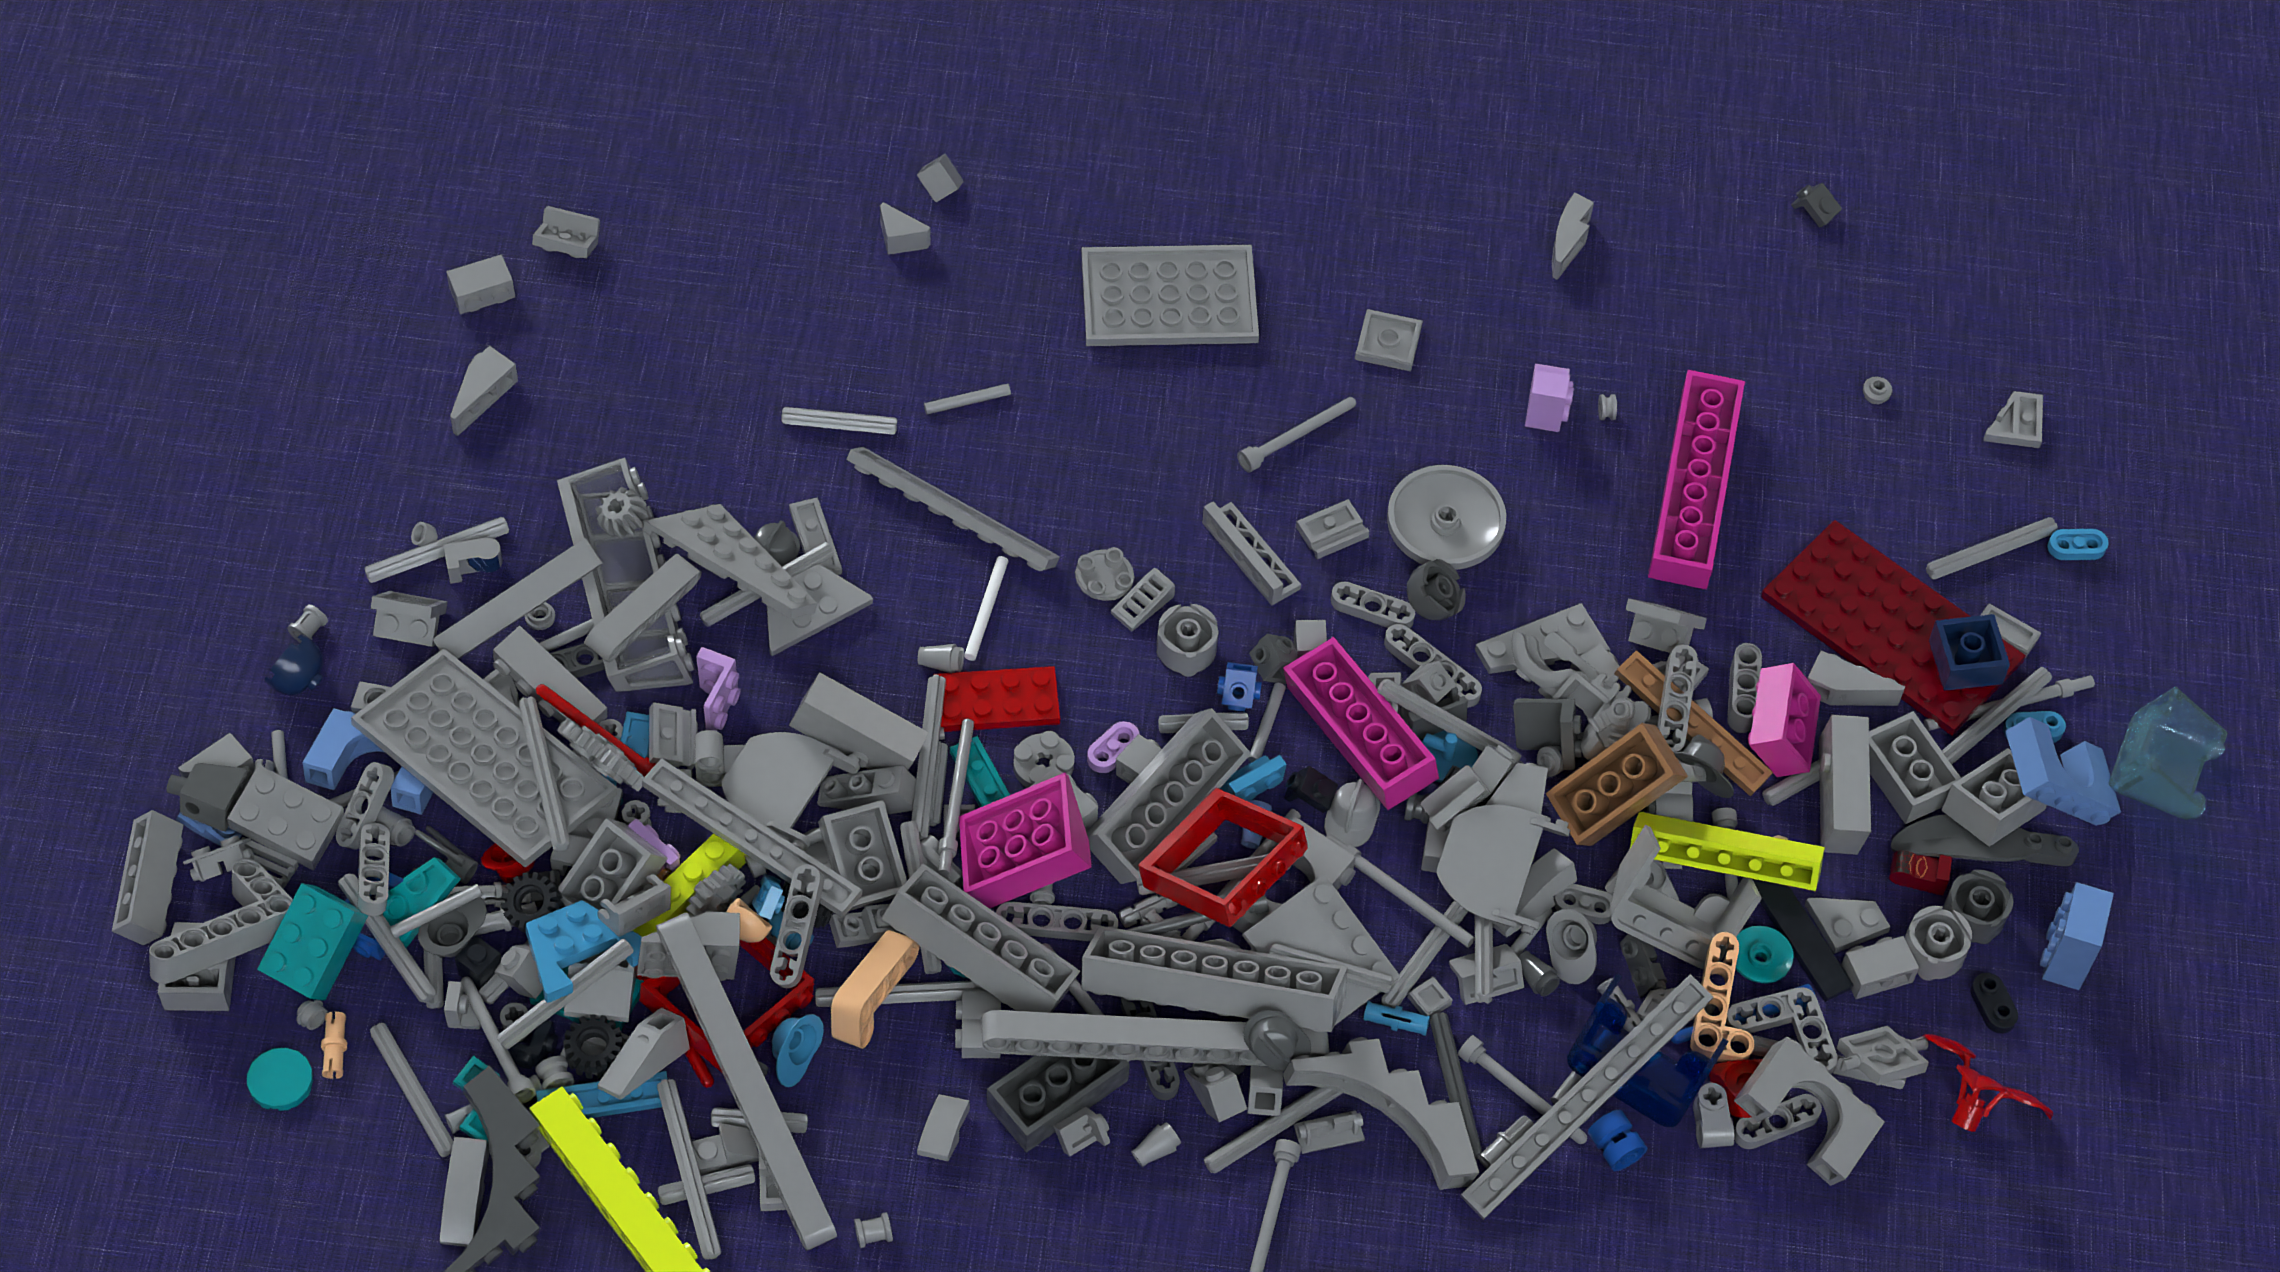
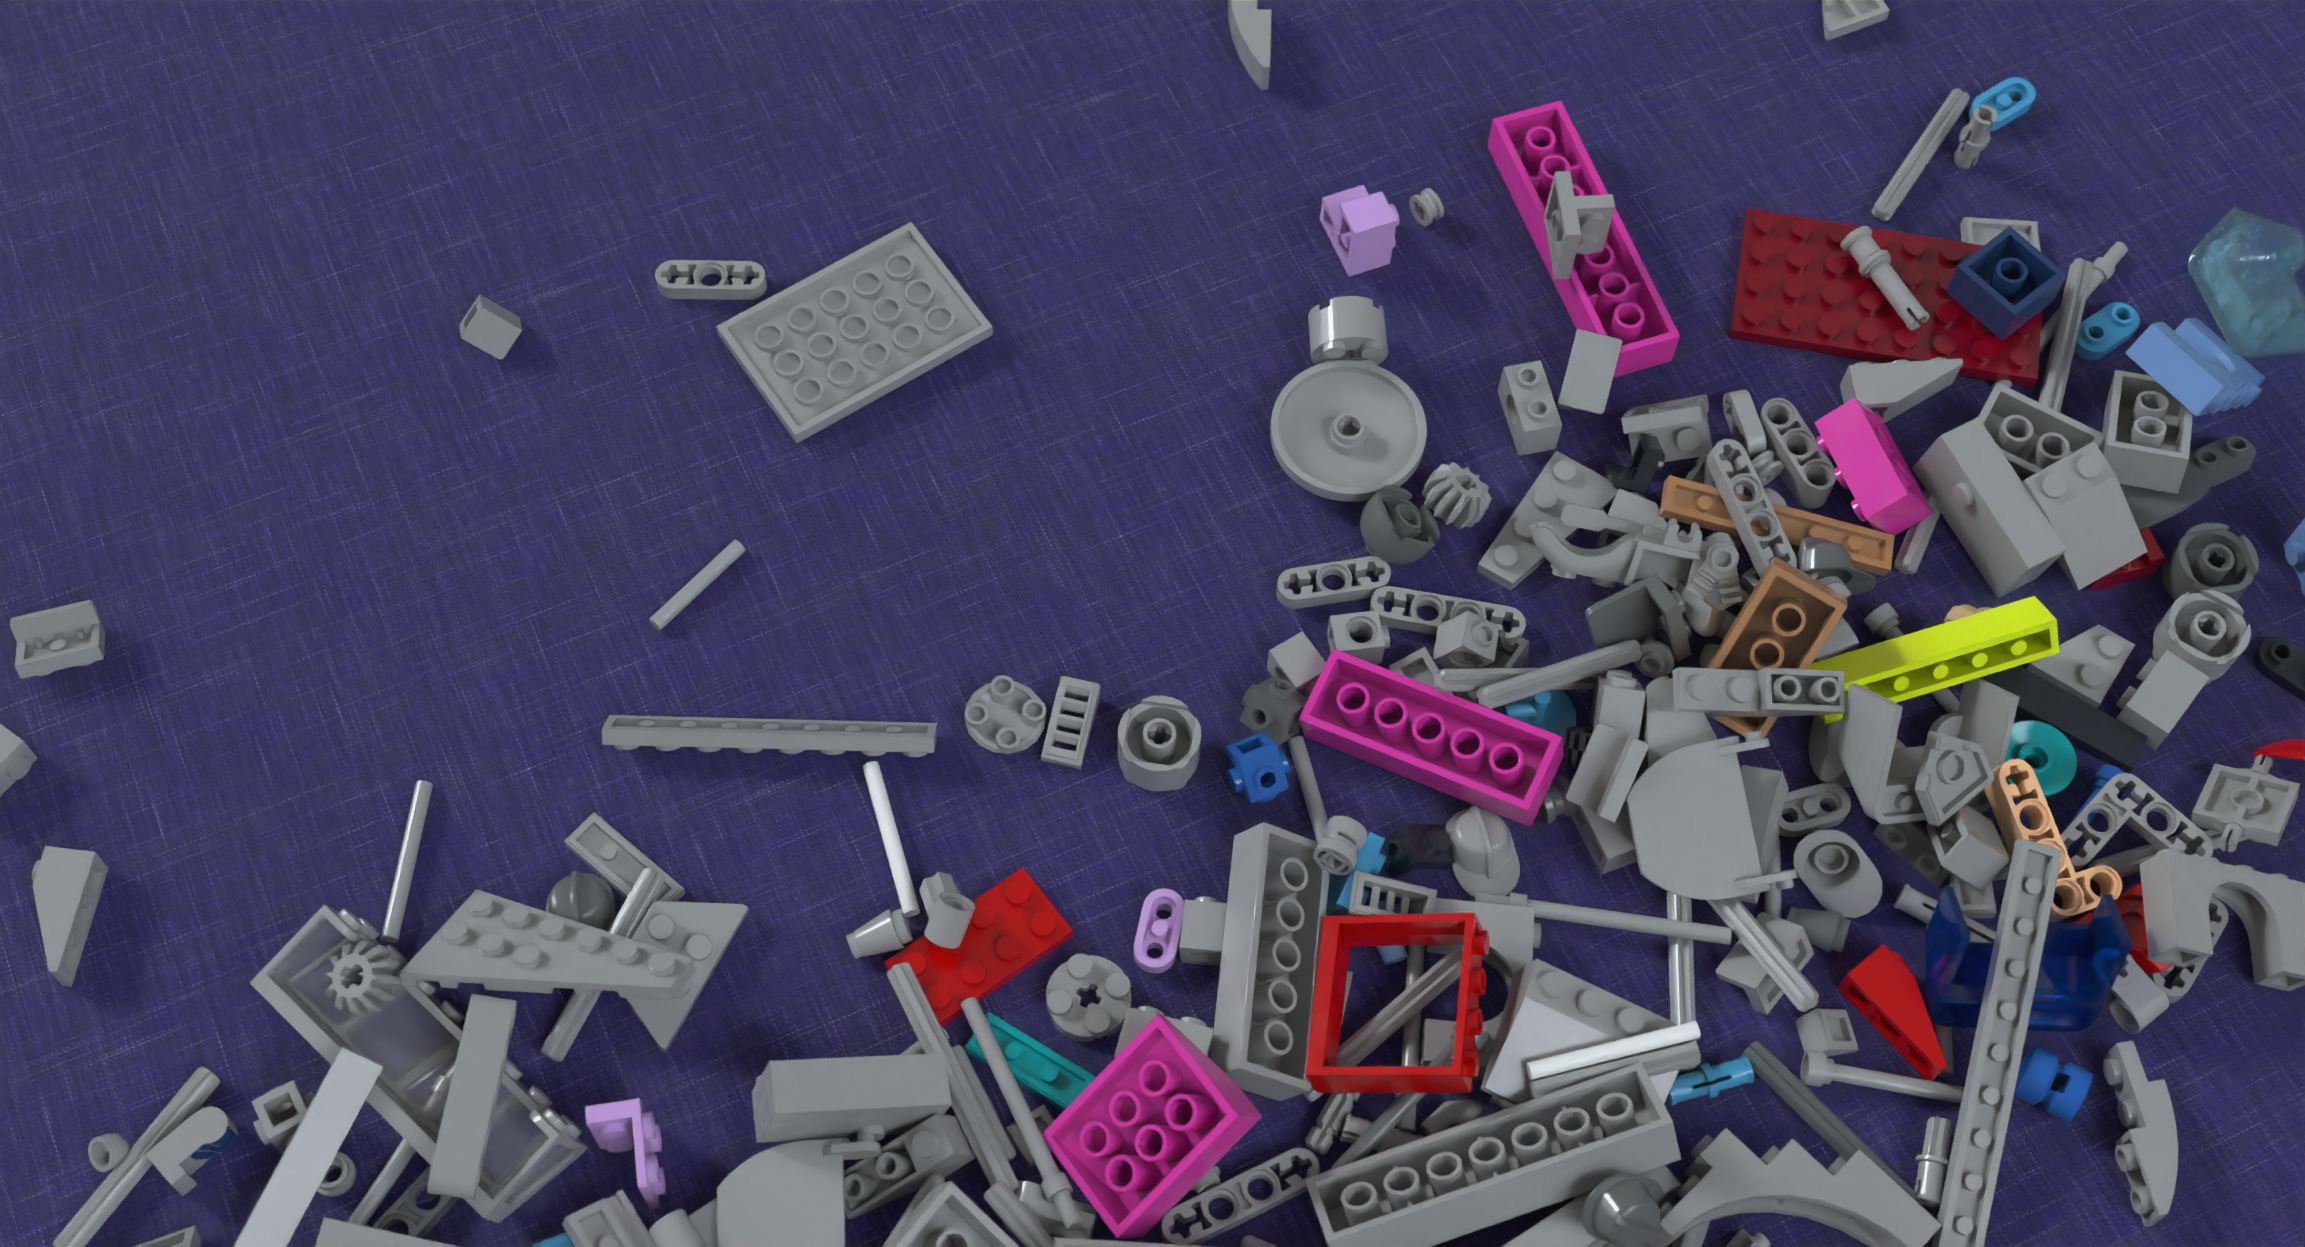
camera: 30 degrees left, 5 degrees up
light grey axle [781,407,897,435] -> none
light grey slope [880,202,931,255] -> none
light grey axle [1158,712,1249,733] -> none
light grey fence [1202,501,1301,606] -> none
light grey piece [1237,397,1356,473] -> none
light grey plate [1296,499,1369,559] -> none
light grey tile [1355,309,1423,371] -> none
light grey tile [1407,977,1453,1018] -> none
light grey plate [1863,377,1892,404] -> none
none -> light grey brick [251,1080,315,1154]
none -> light grey bar [381,780,433,943]
none -> light grey beam [655,260,767,300]
none -> light grey piece [919,872,975,949]
none -> light grey brick [1308,296,1388,366]
none -> light grey wheel [1313,816,1368,875]
none -> light grey brick [1327,610,1390,665]
none -> light grey slope [1348,871,1437,915]
none -> light grey gear [1422,462,1492,530]
none -> light grey axle [1476,639,1642,709]
none -> light grey brick [1498,360,1562,456]
none -> white bar [1526,1021,1700,1080]
none -> light grey bracket [1544,171,1615,280]
none -> light grey panel [1557,329,1622,415]
none -> black bracket [1604,433,1665,493]
none -> light grey slope [1673,667,1846,717]
none -> light grey beam [1723,389,1766,458]
none -> light grey bush [1751,450,1784,486]
none -> light grey slope [1796,1009,1859,1057]
none -> red slope [1837,944,1947,1081]
none -> light grey pin [1840,226,1930,331]
none -> light grey plate [1915,731,1995,826]
none -> light grey brick [1926,804,2010,891]
none -> light grey pin [1953,105,1997,169]
none -> light grey slope [2022,441,2148,591]
none -> light grey slope [2103,1041,2178,1227]

